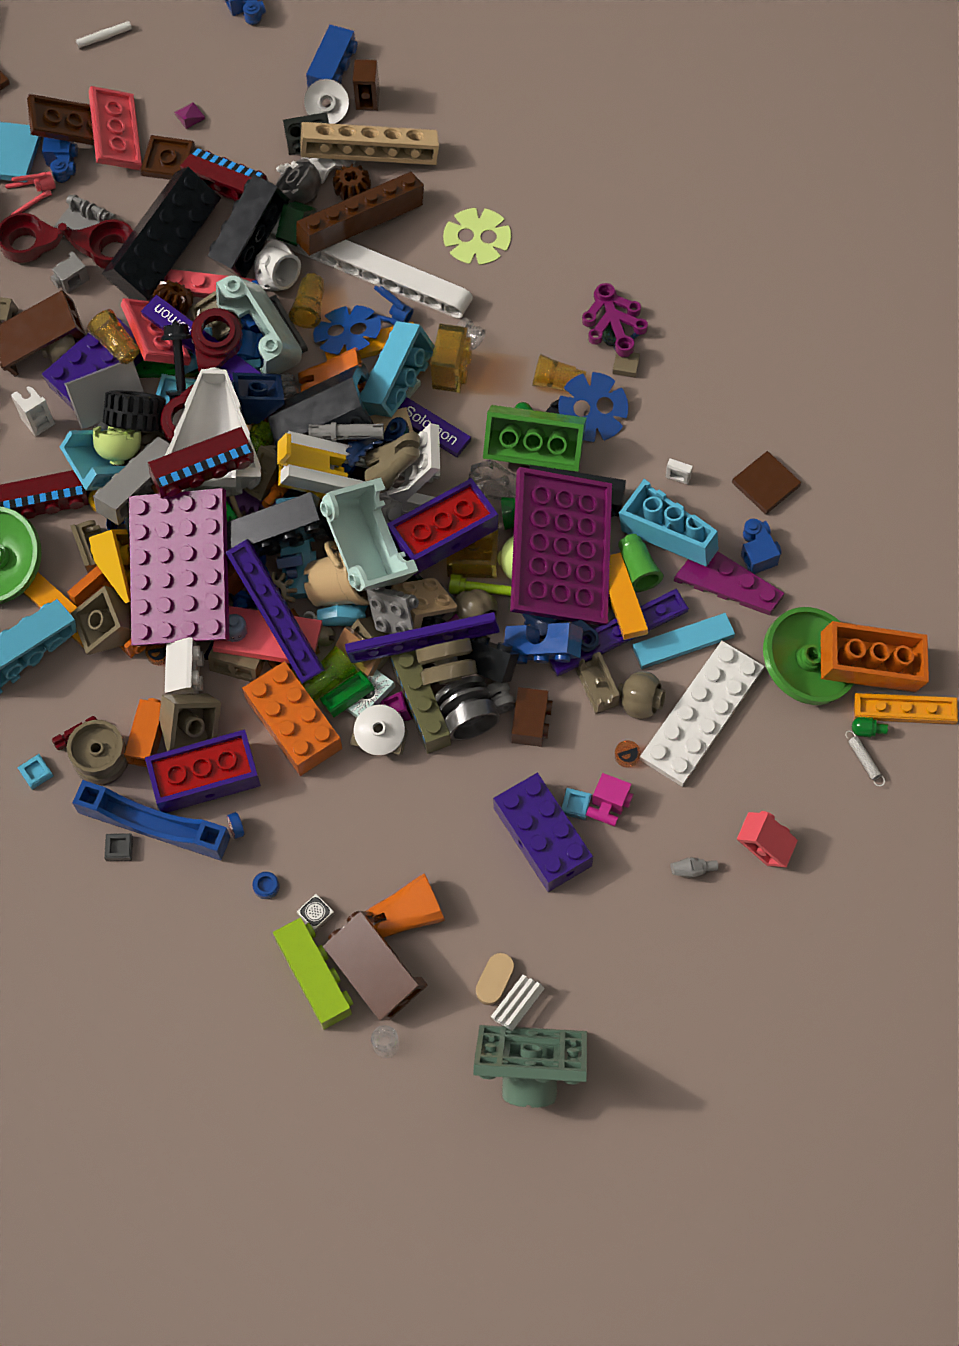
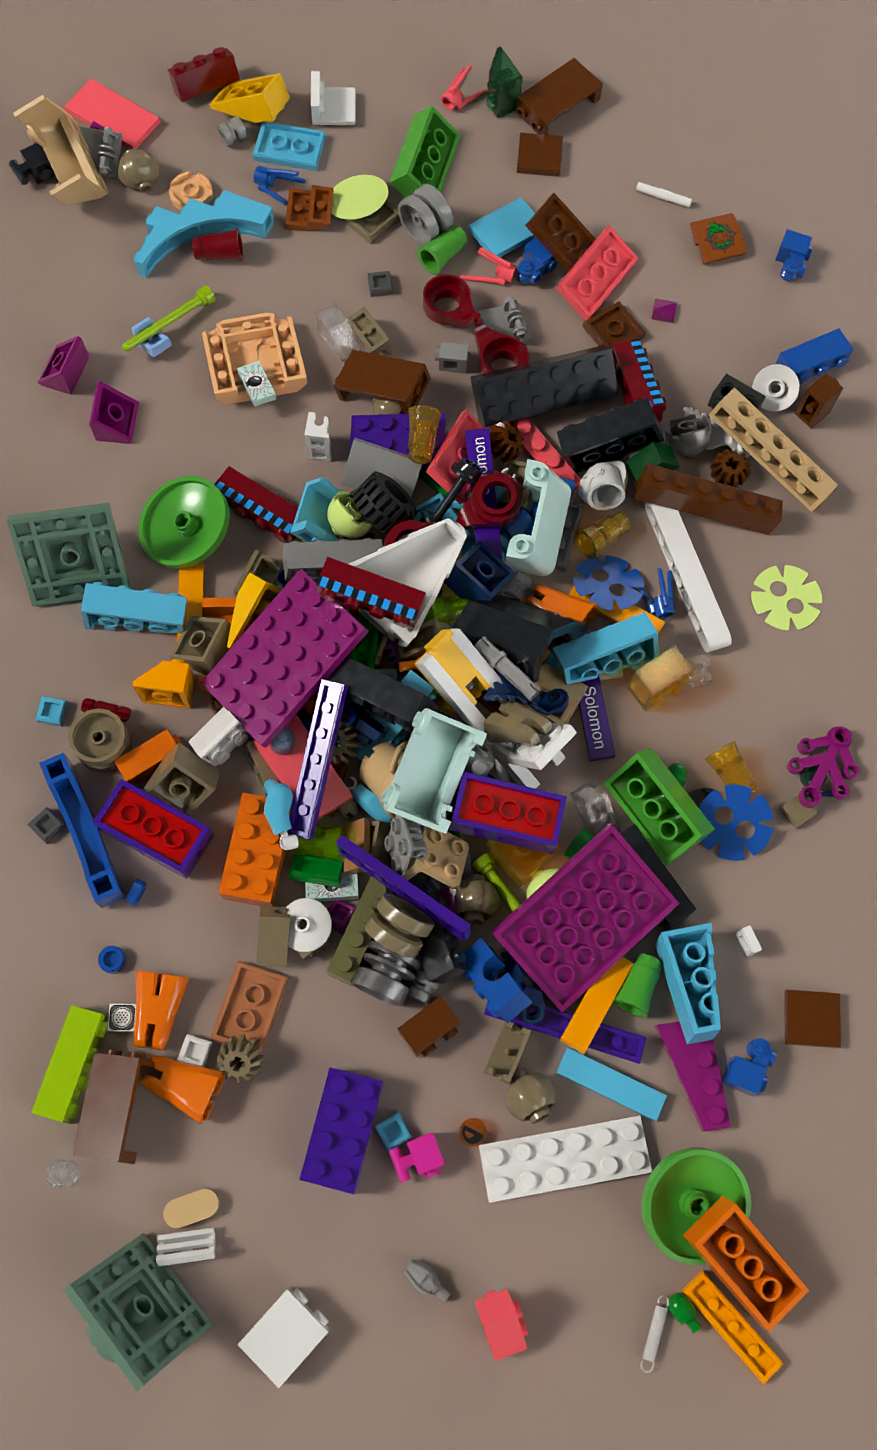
camera: 40 degrees right, 5 degrees up
none -> light orange slope [132,659,196,709]
none -> orange piece [134,970,189,1051]
none -> white tile [177,1034,213,1067]
none -> nougat tile [210,961,289,1054]
none -> dark tan gear [217,1033,265,1083]
none -> white panel [238,1287,330,1388]
none -> dark tan hinge [257,905,290,966]
none -> medium azure arm [263,779,299,850]
none -> dark orange slope [690,213,747,265]

